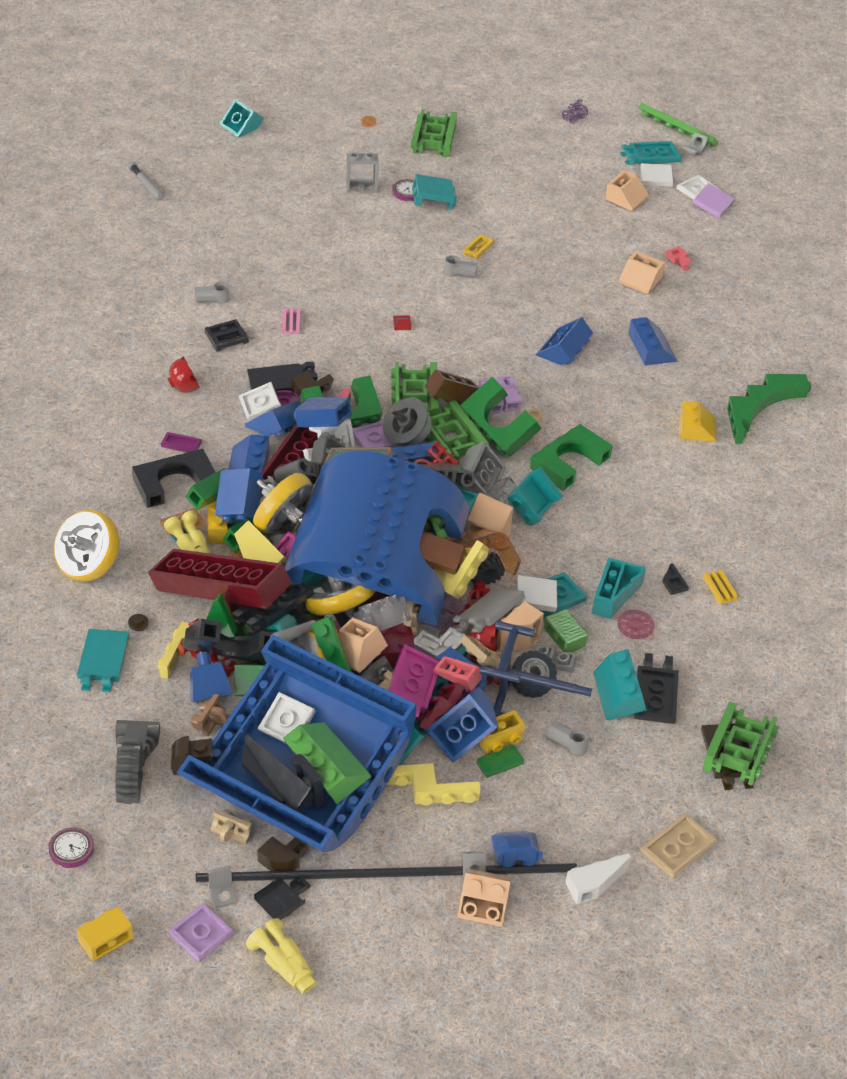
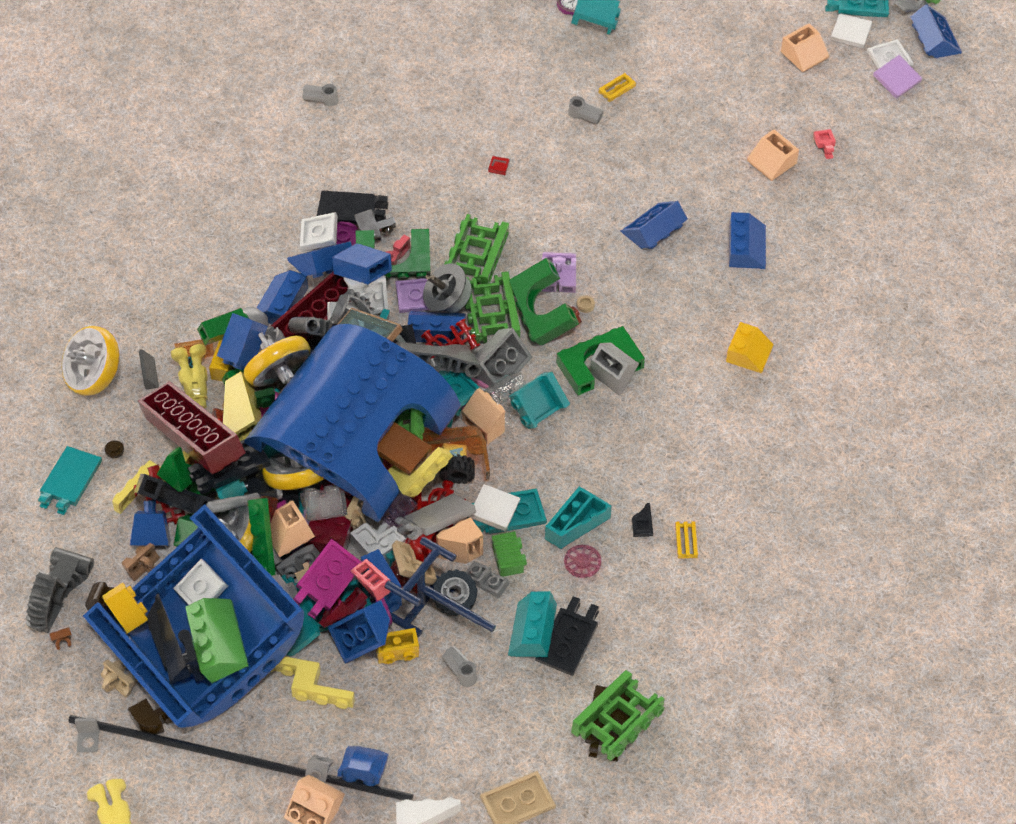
camera: 20 degrees right, 10 degrees up
black arch [132,449,216,508] -> none
magenta tile [161,432,202,452] -> none
red cylinder [167,356,200,393] -> none
lavender tile [168,903,234,962] -> none
black plate [205,319,249,352] -> none
black piece [254,875,311,920] -> none
bright pink tile [282,308,300,334] -> none
reddish brown brick [424,369,479,405] -> none
green tile [476,745,524,778] -> none
green arch [727,374,811,444] -> none
none -> dark orange tile [49,627,71,650]
none -> yellow brick [103,582,148,634]
none -> dark grey slope [139,349,159,390]
none -> dark green plate [254,387,275,409]
none -> light grey slope [591,343,639,395]
none -> slope [910,4,962,58]

